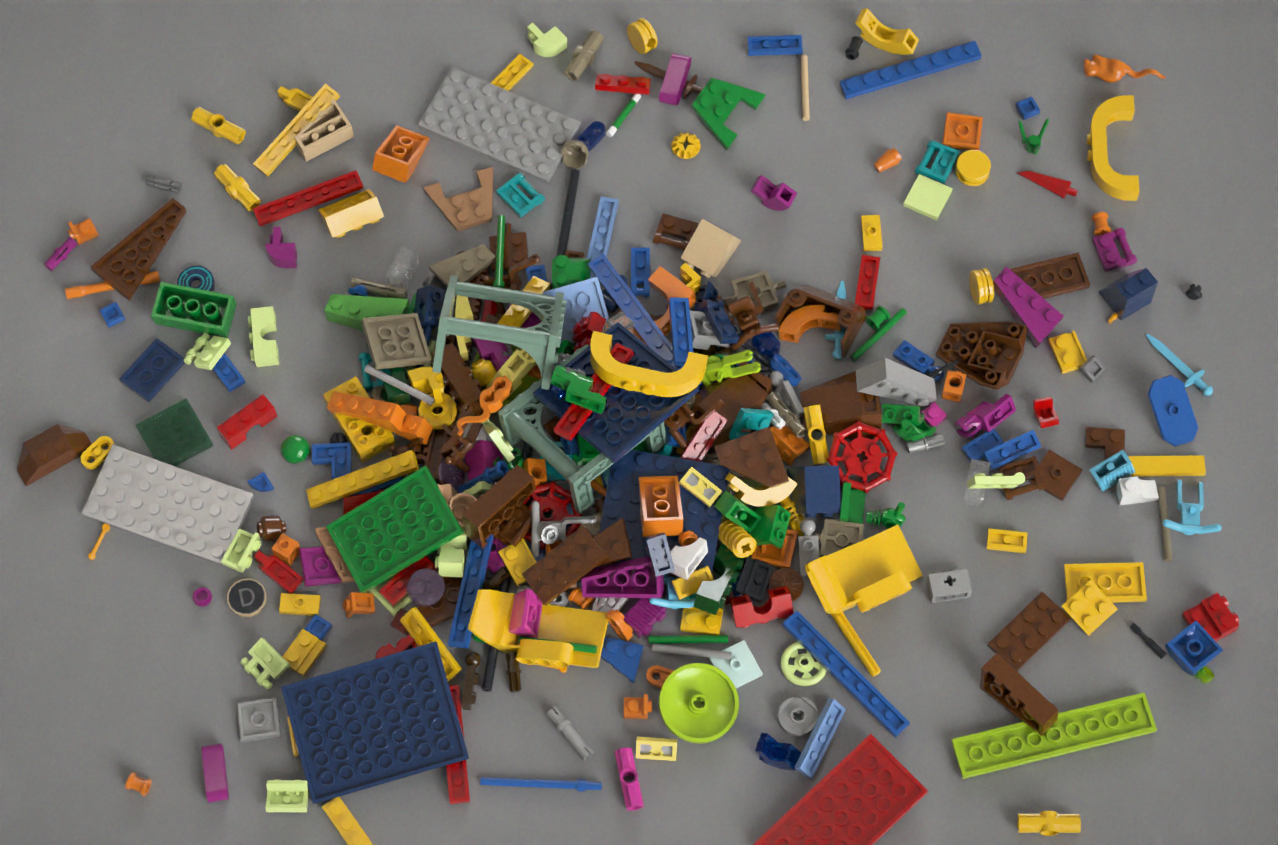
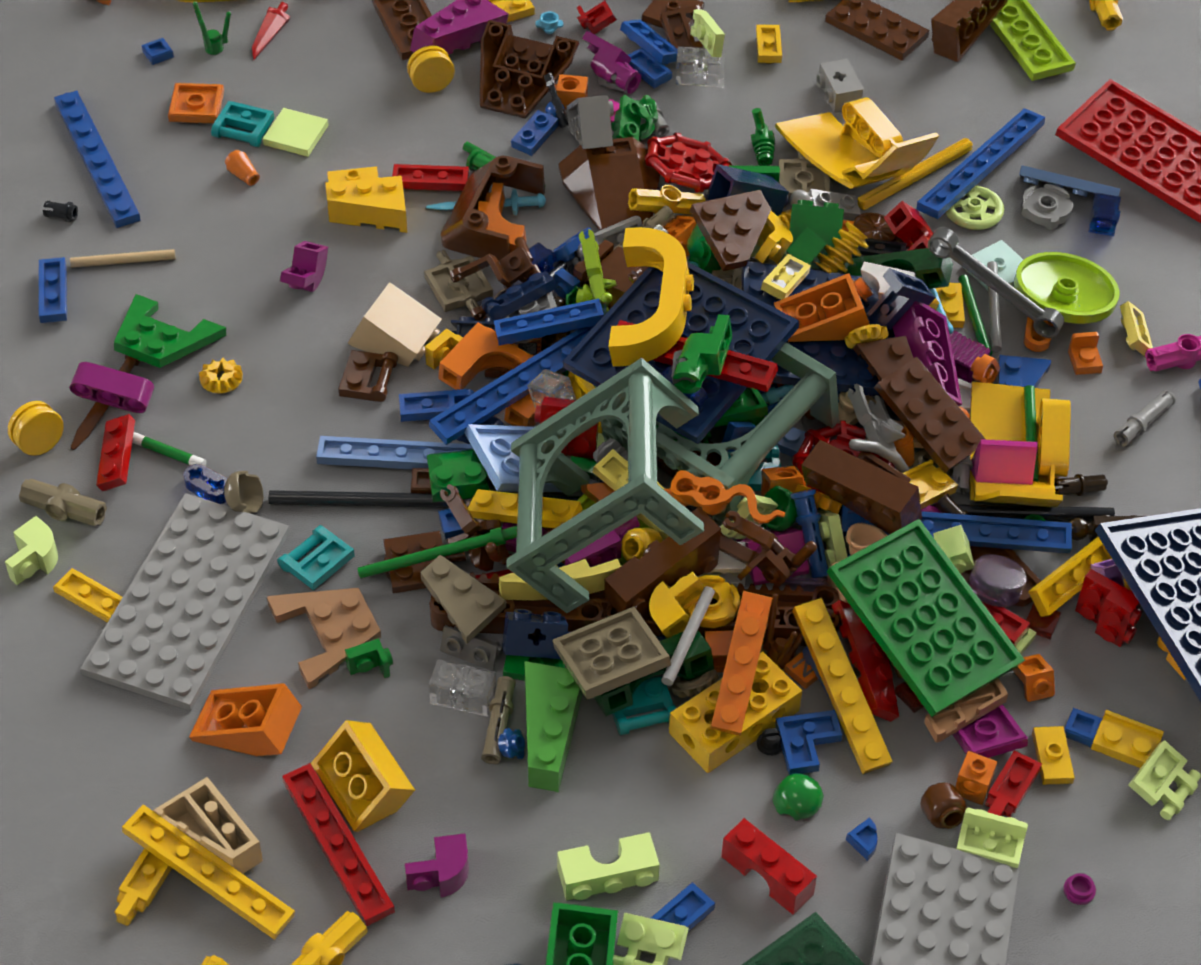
camera: 100 degrees left, 15 degrees down
black tile [227,579,267,617] -> none
yellow arch [855,8,919,55] -> none
yellow head [955,150,991,186] -> none
none -> yellow wedge [325,176,407,233]
none -> green bracket [345,638,393,679]
none -> medium azure plate [535,11,563,34]
none -> yellow gear [844,324,888,348]
none -> dark grey piece [928,227,1064,338]

